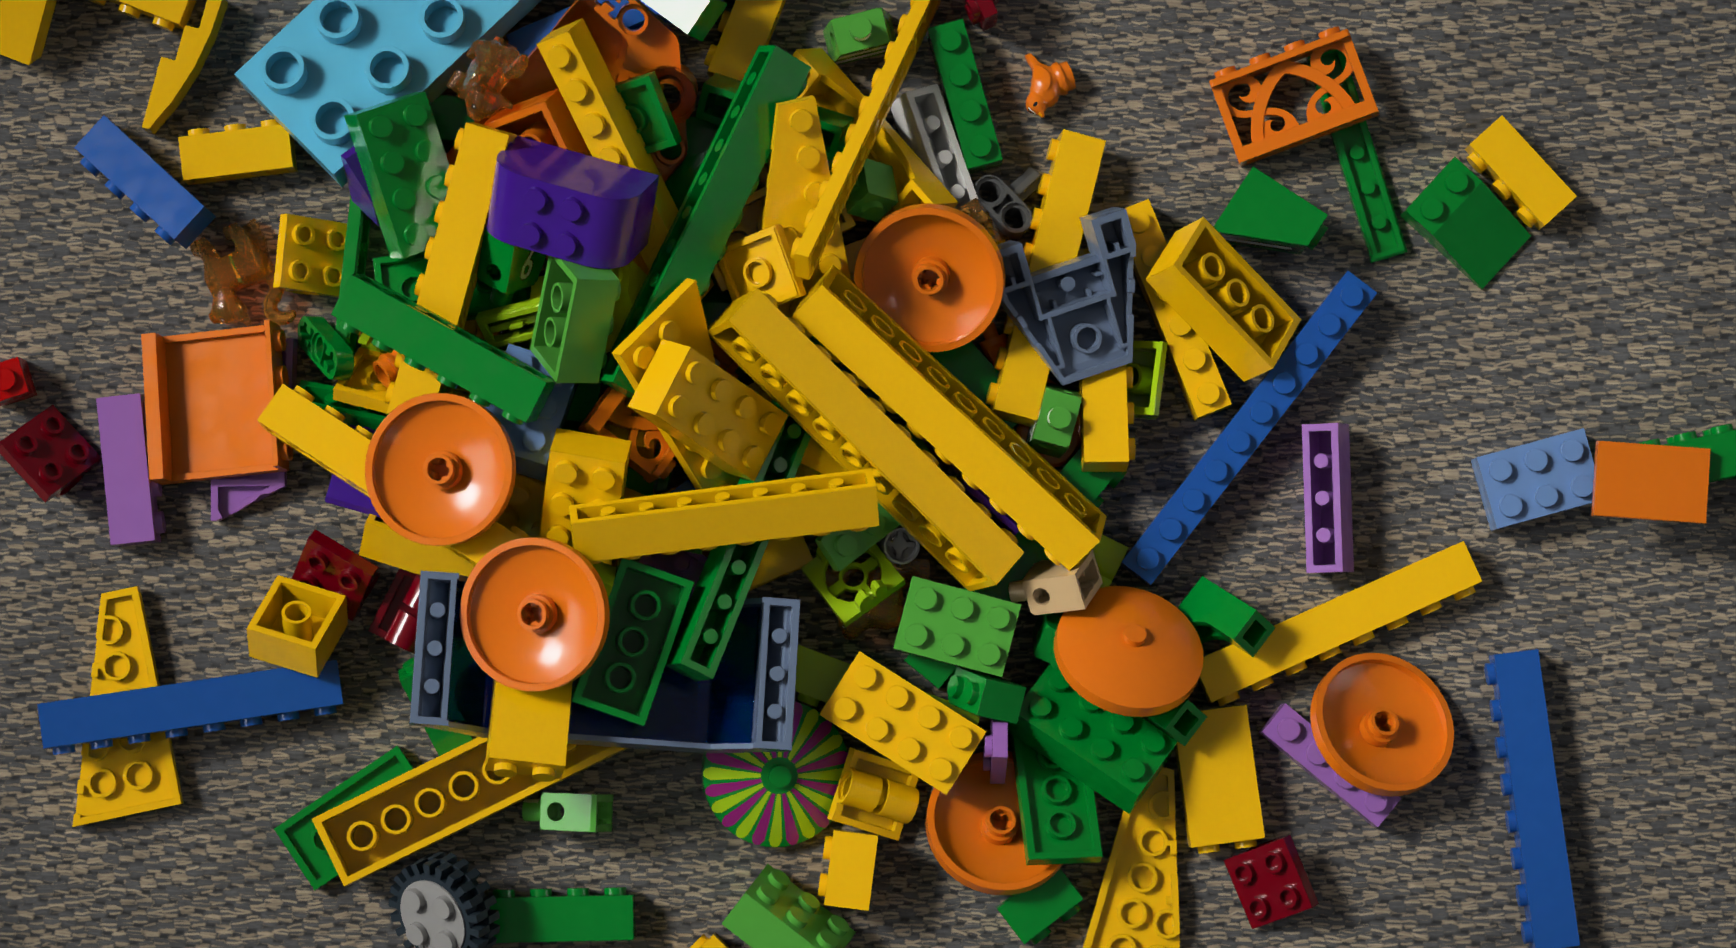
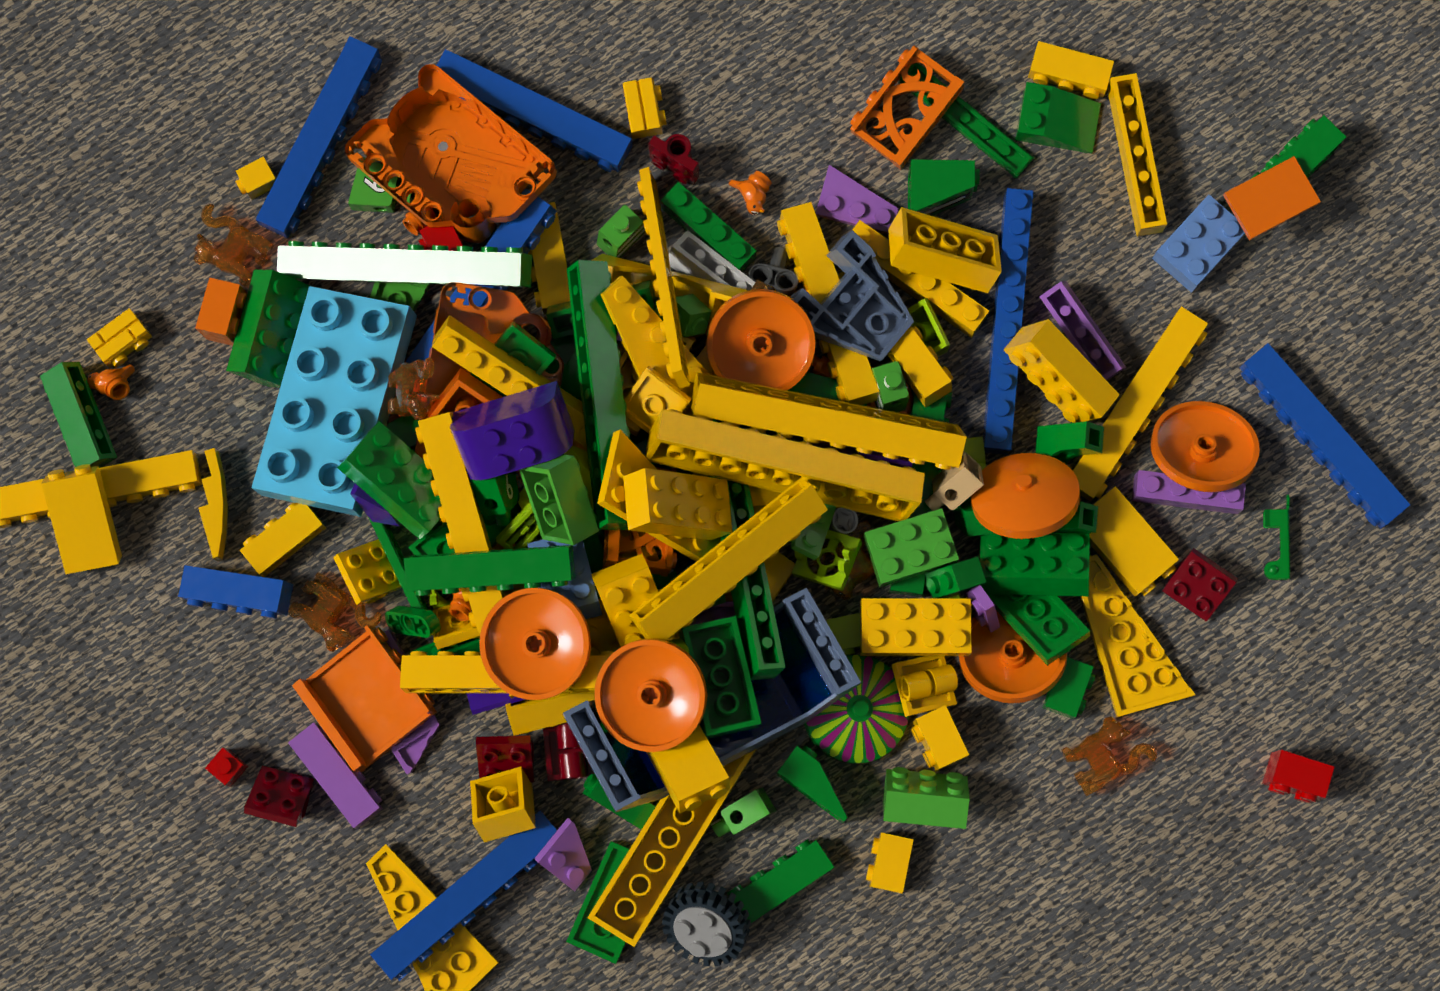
camera: 30 degrees left, 5 degrees down
none -> medium lavender wing [534,818,592,891]
none -> green slope [777,745,847,823]
none -> medium lavender wing [816,165,898,235]
none -> yellow brick [1004,319,1120,423]
none -> yellow brick [1107,73,1167,237]
none -> green piece [1263,495,1290,580]

